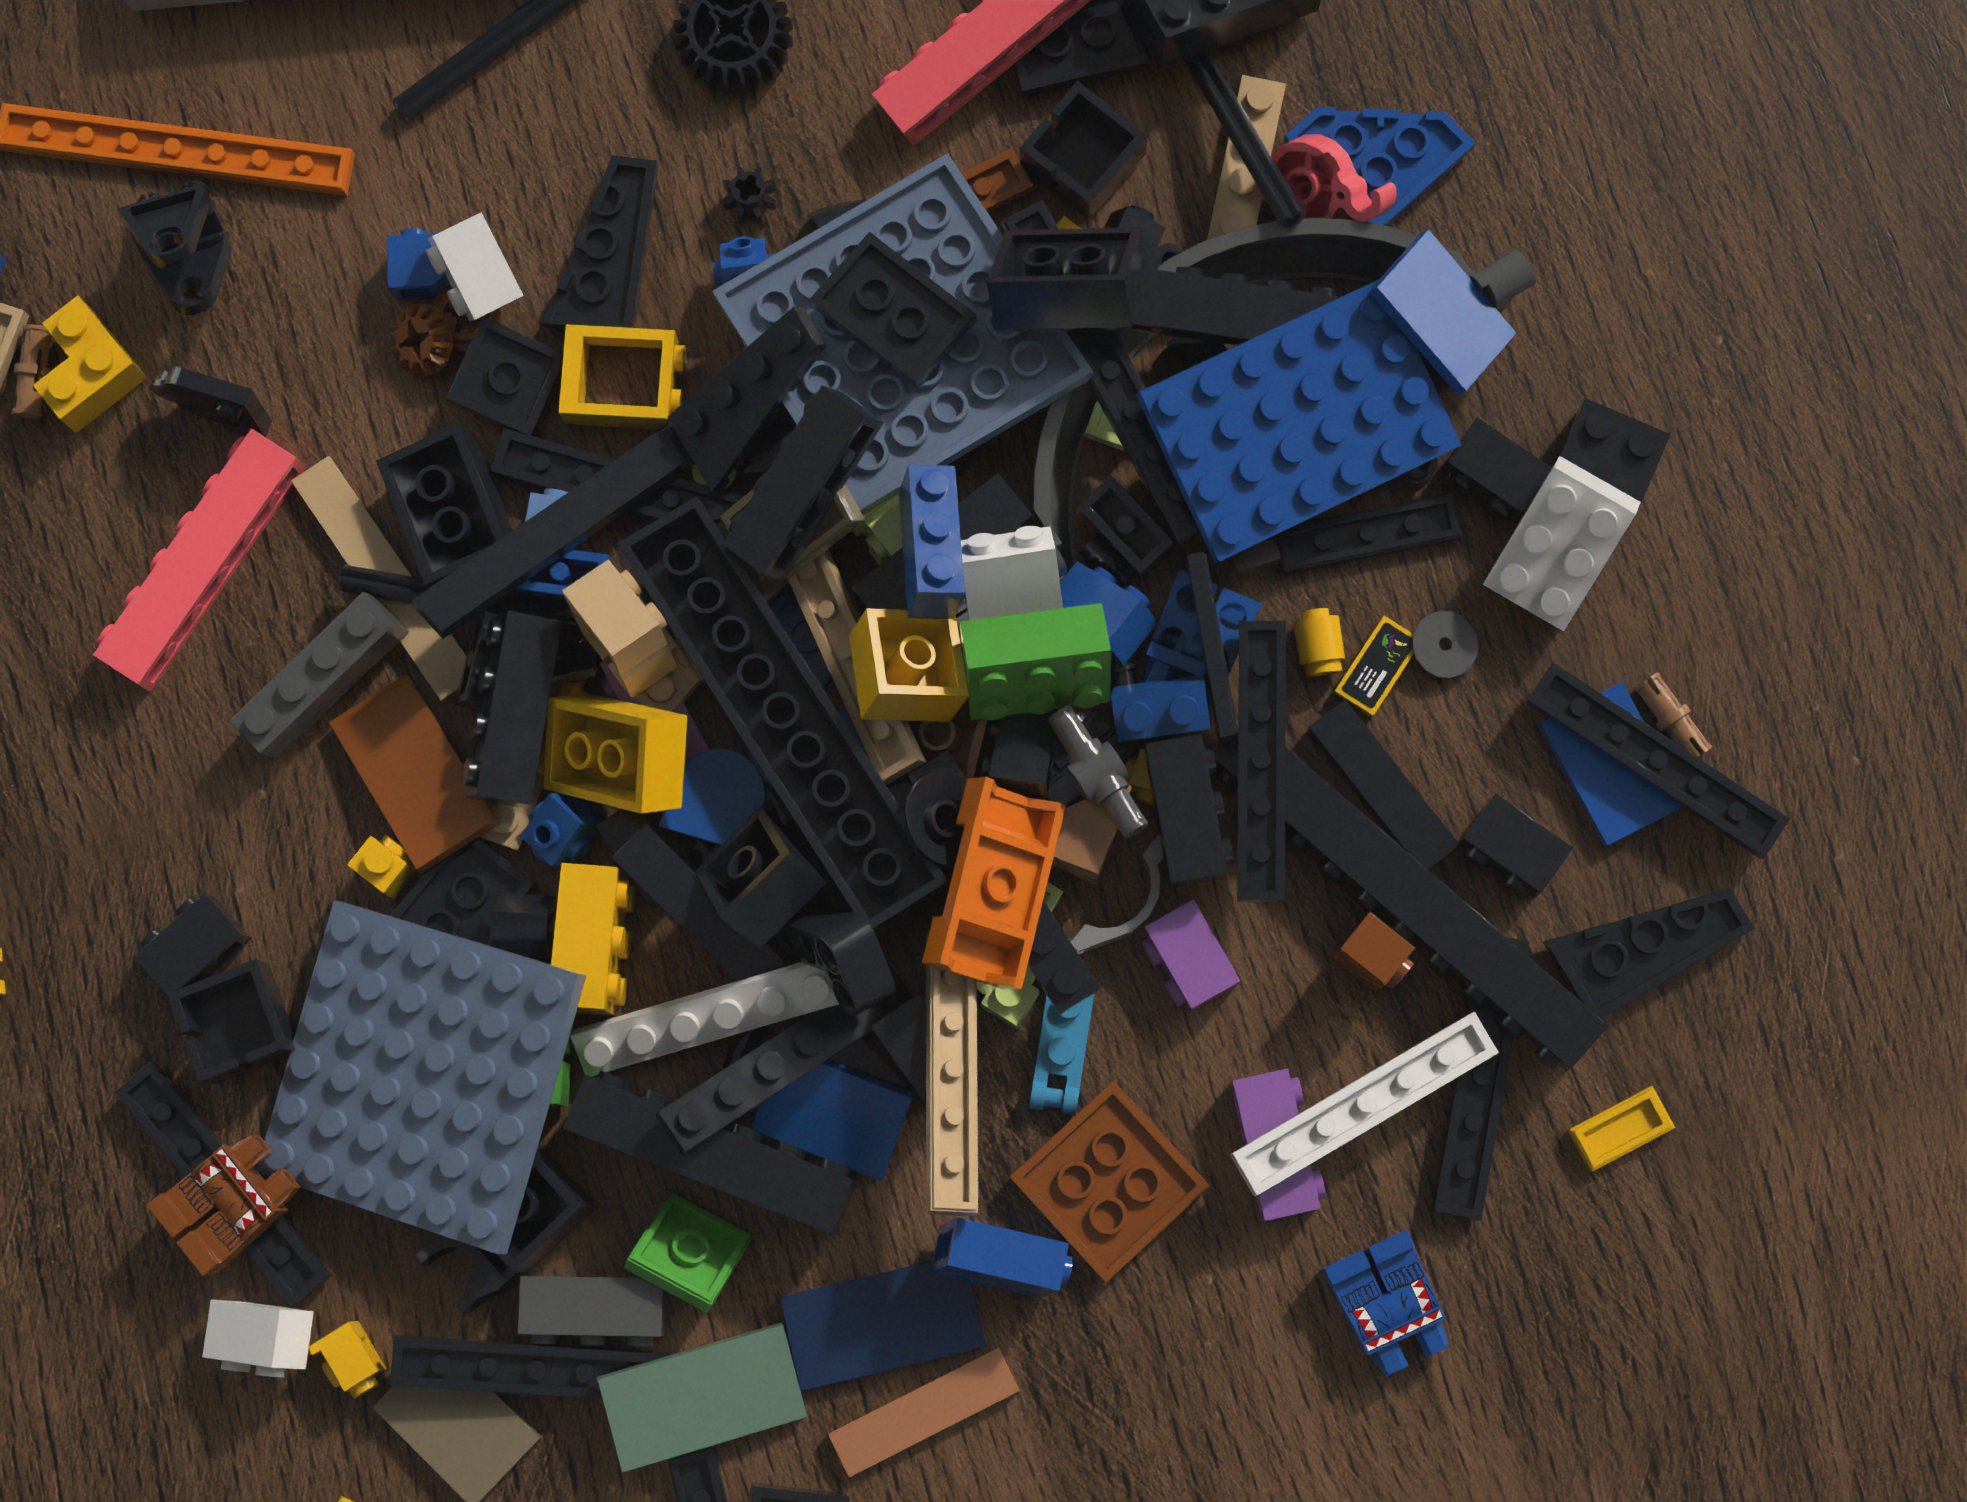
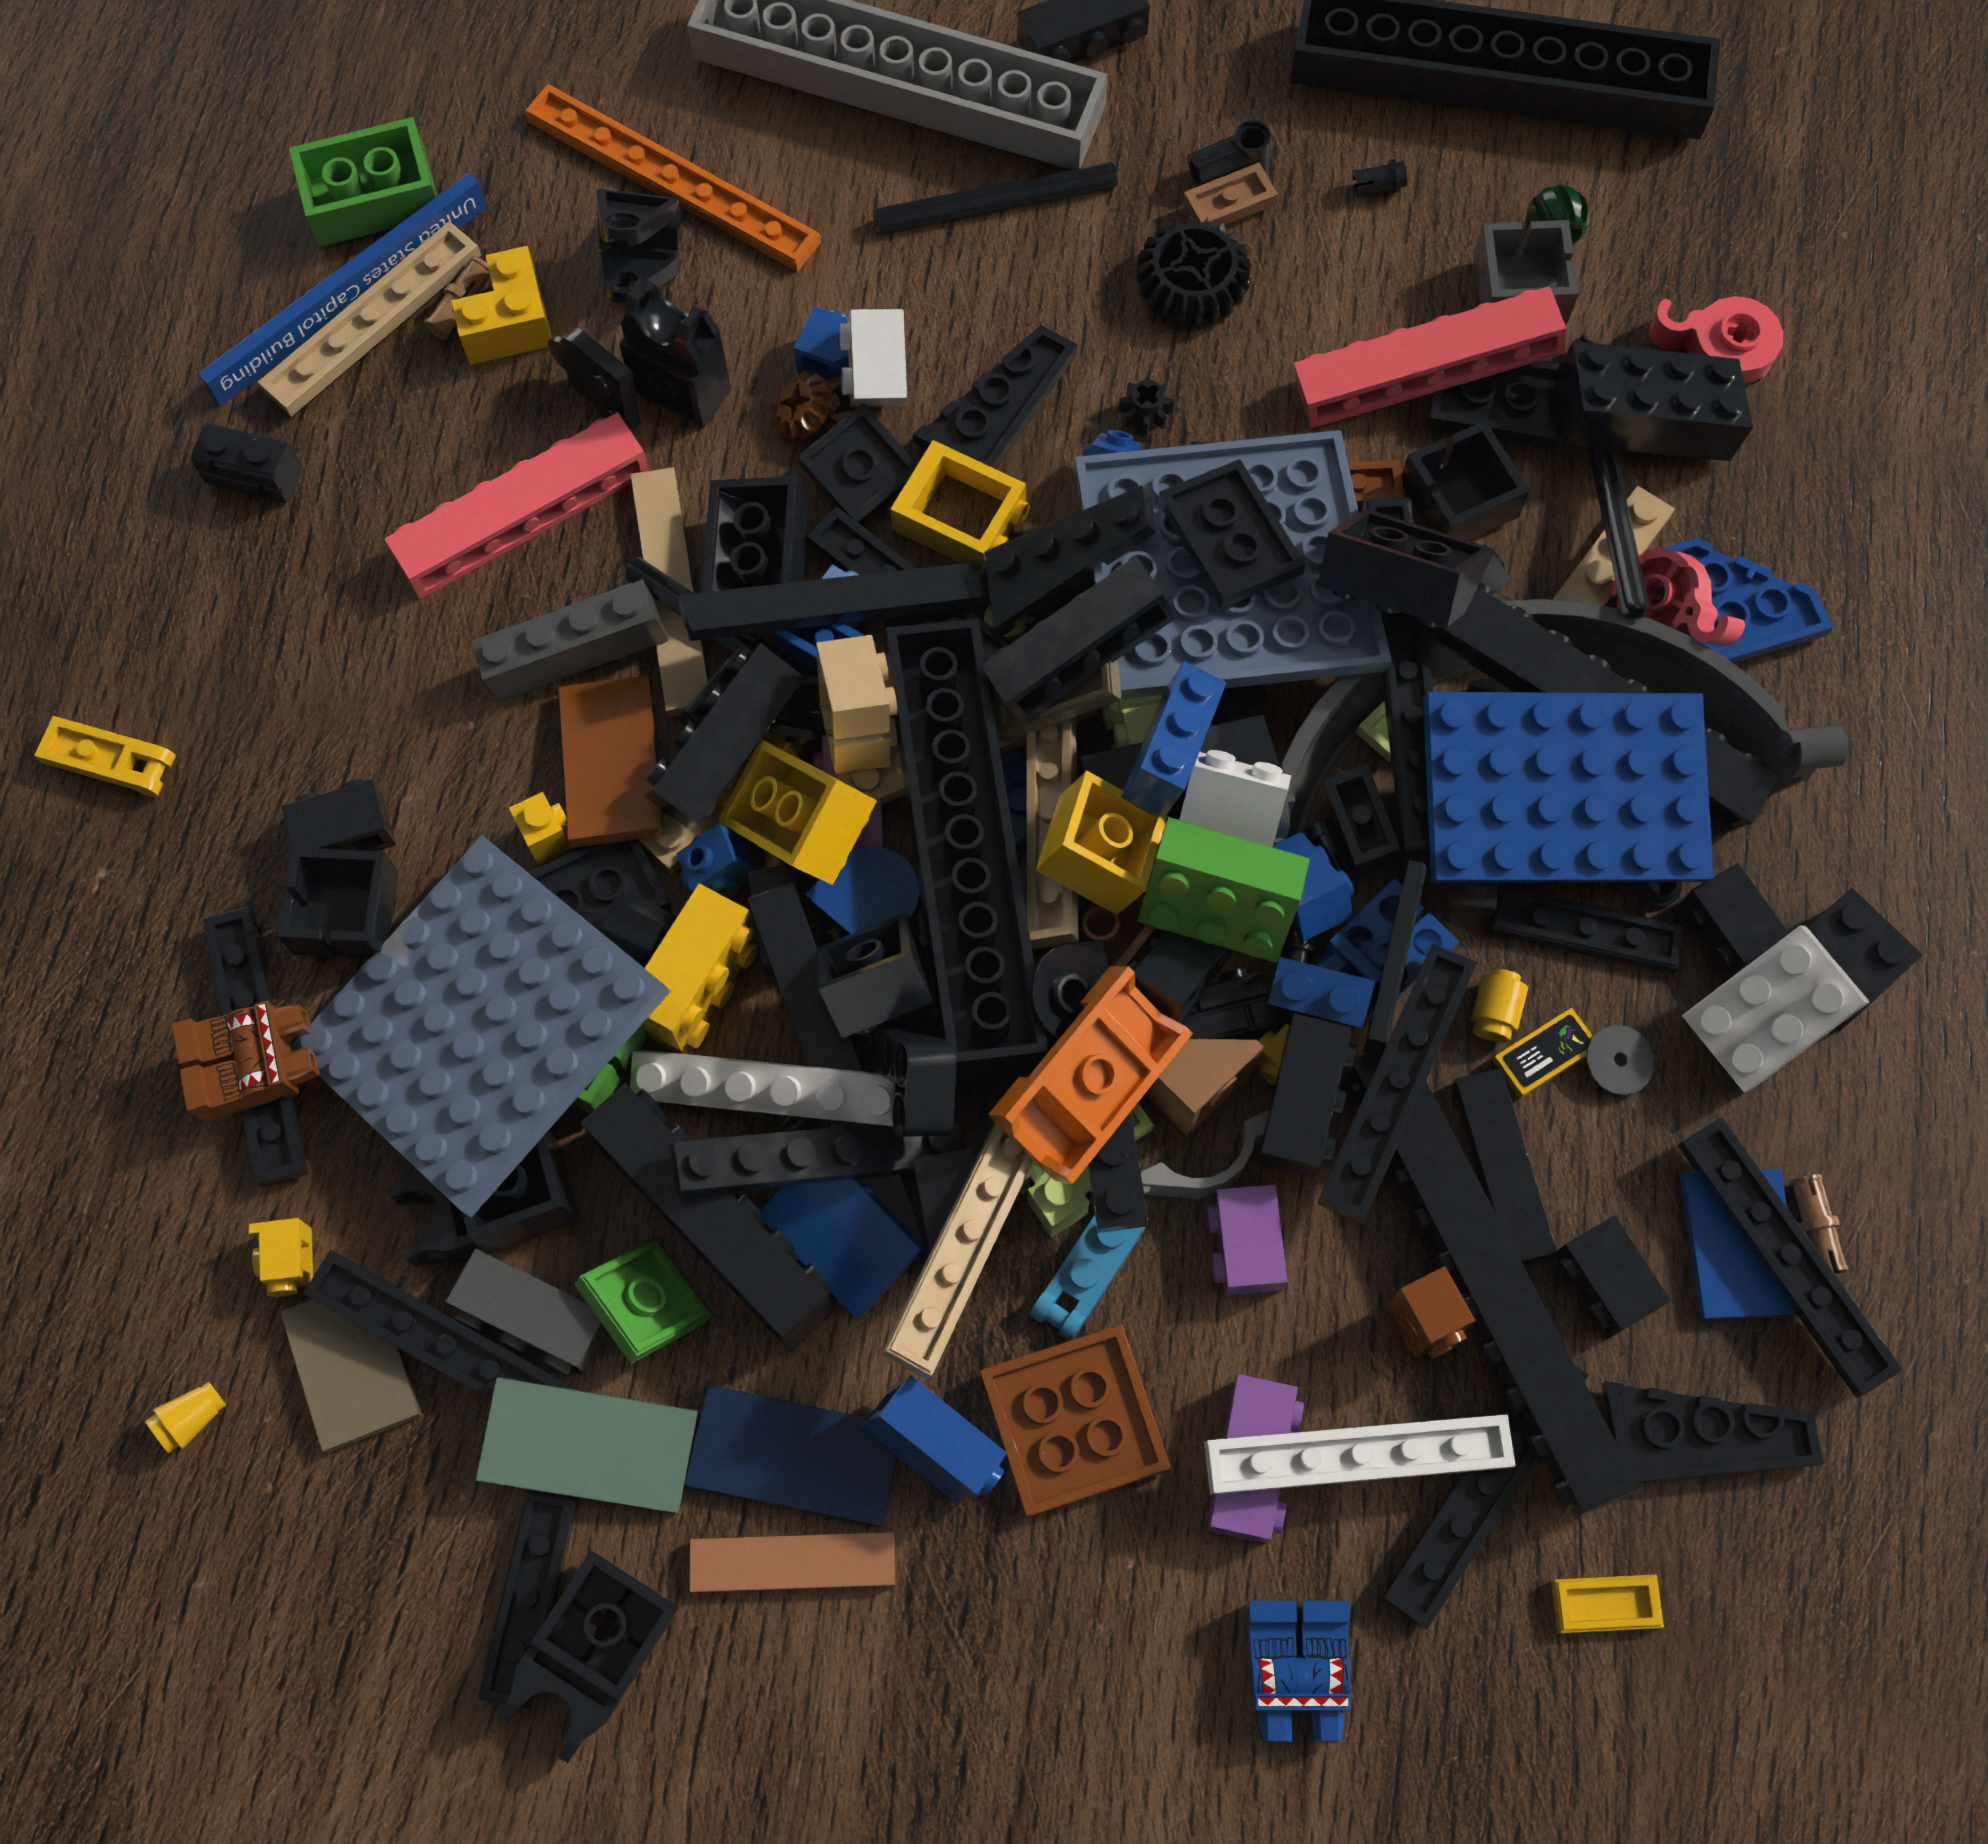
camera: 20 degrees right, 10 degrees down
white brick [202,1299,314,1377] -> none
dark grey pin [1047,705,1148,839] -> none
tile [1368,230,1516,395] -> none
none -> black brick [619,279,732,428]

